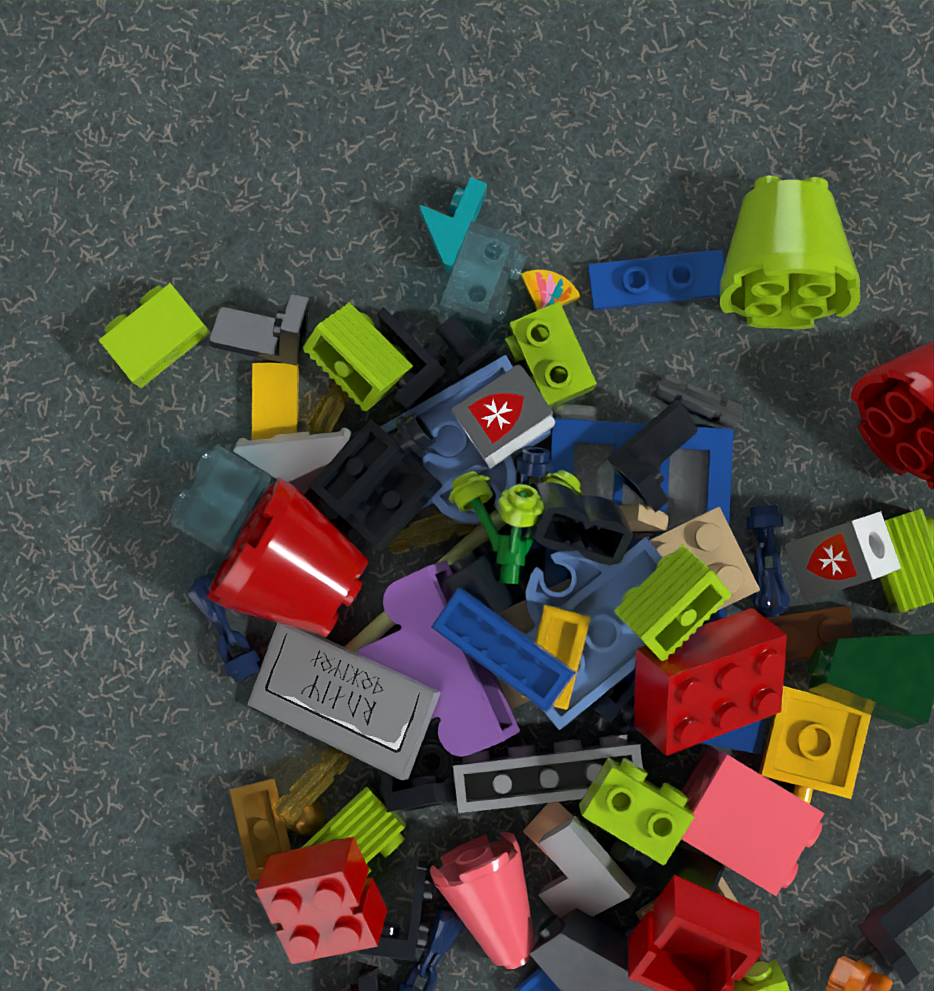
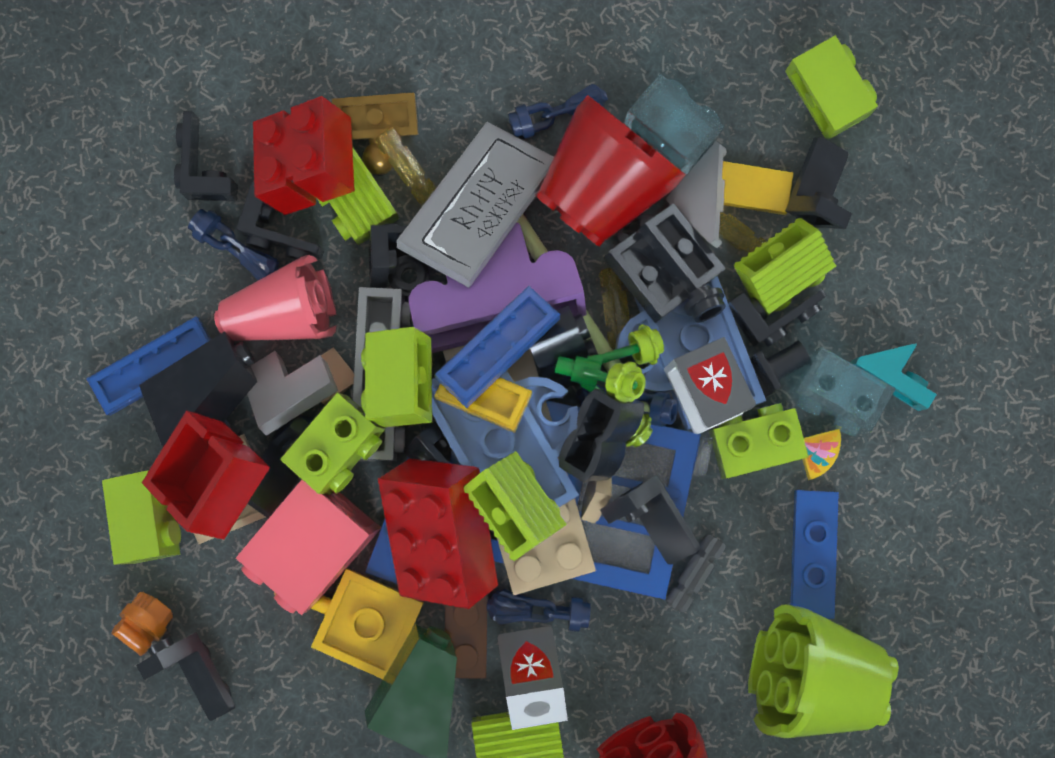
camera: 90 degrees right, 0 degrees up
none -> lime brick [361,327,432,427]

